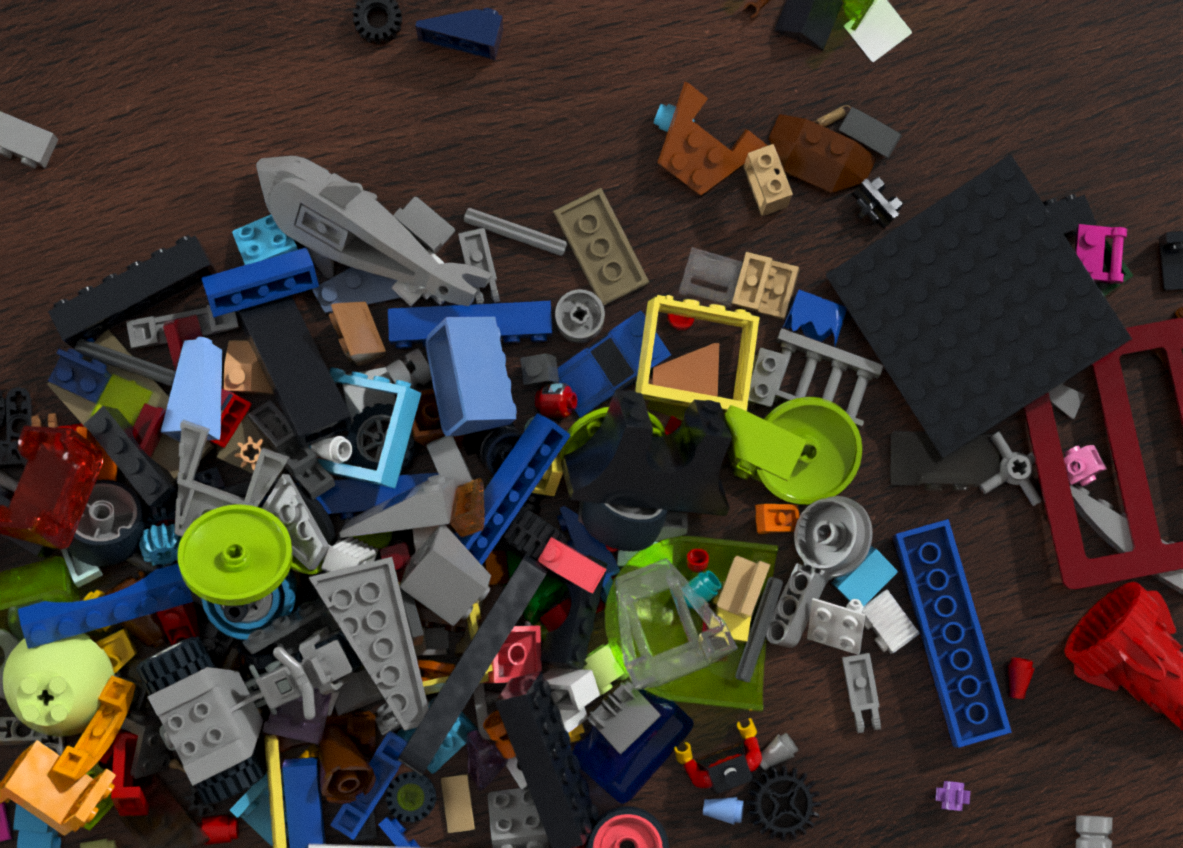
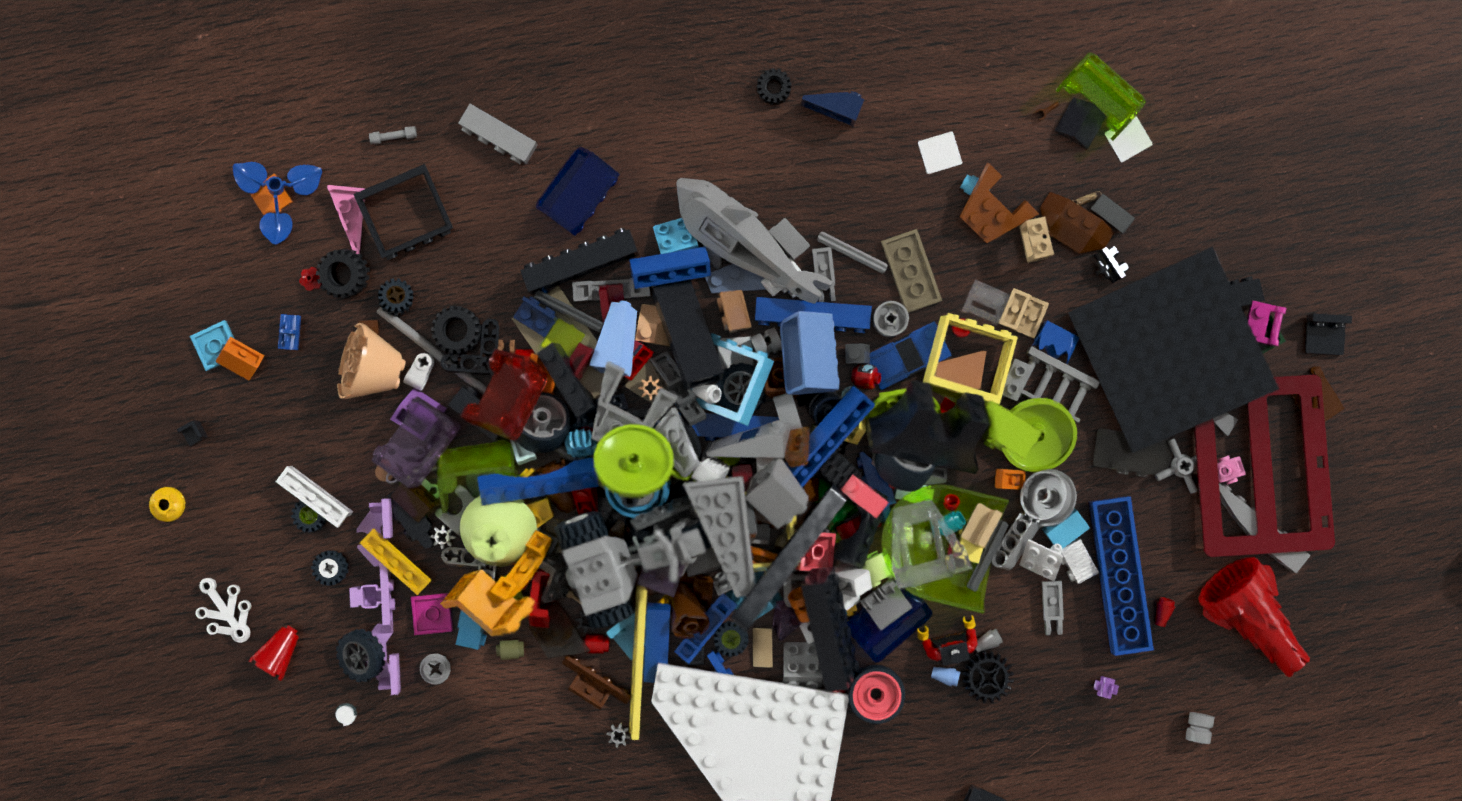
camera: 10 degrees right, 5 degrees up
none -> clear blue windscreen [536,147,620,236]
none -> white sticker [918,132,962,174]

